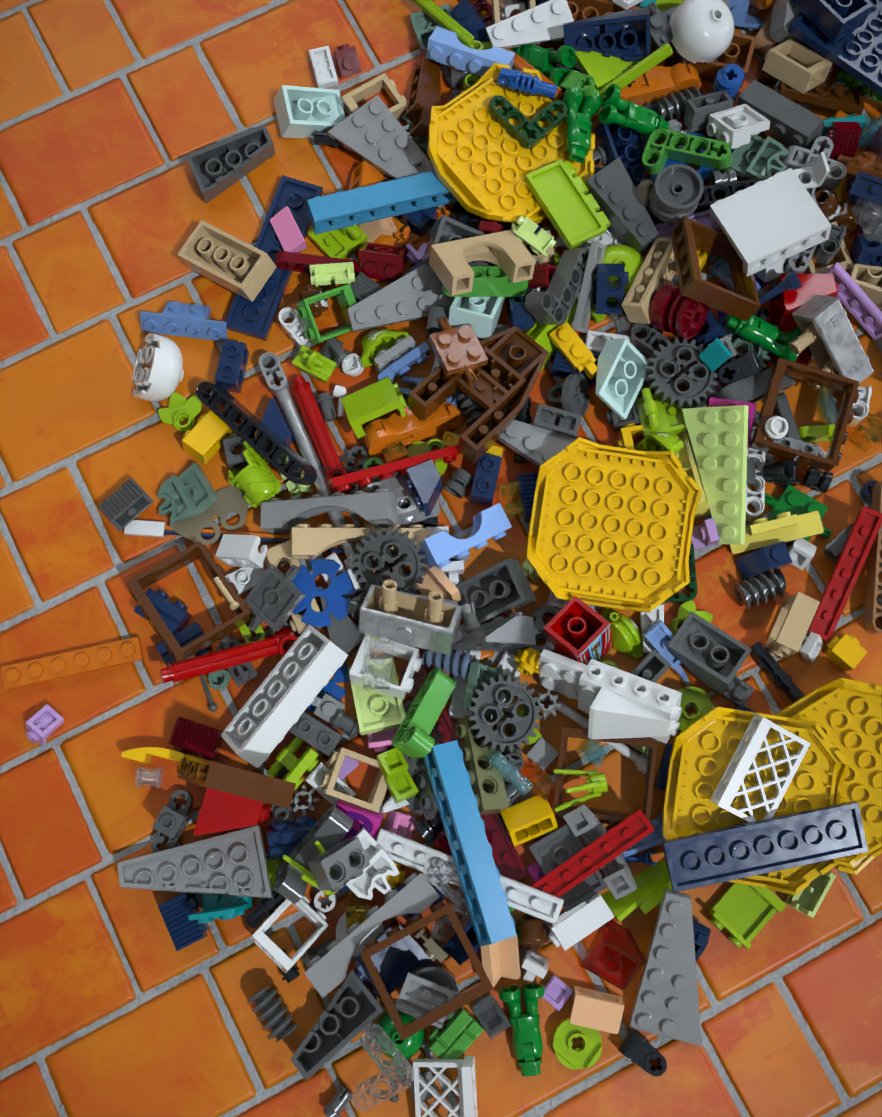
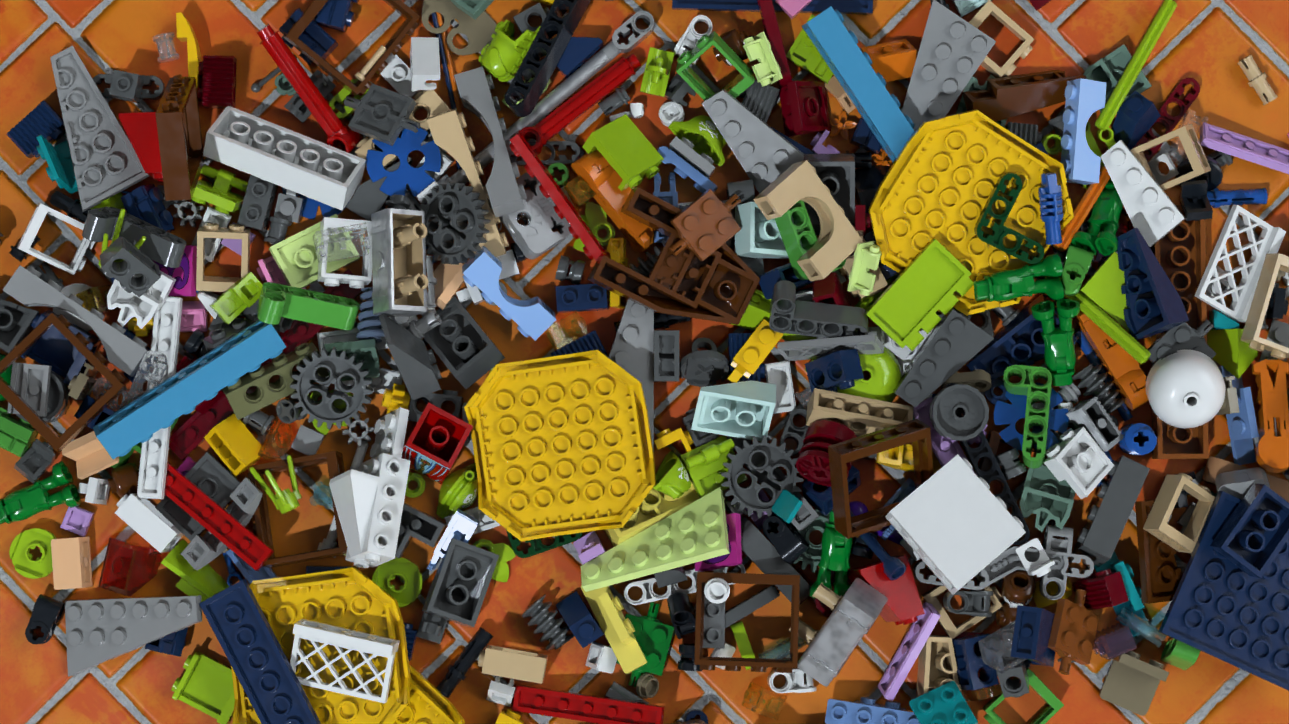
camera: 75 degrees right, 10 degrees up
white bush [314,891,337,912] -> none
slope [405,460,443,516] -> none
clear light blue pin [489,751,533,795] -> none
none -> dark tan plate [636,673,659,699]

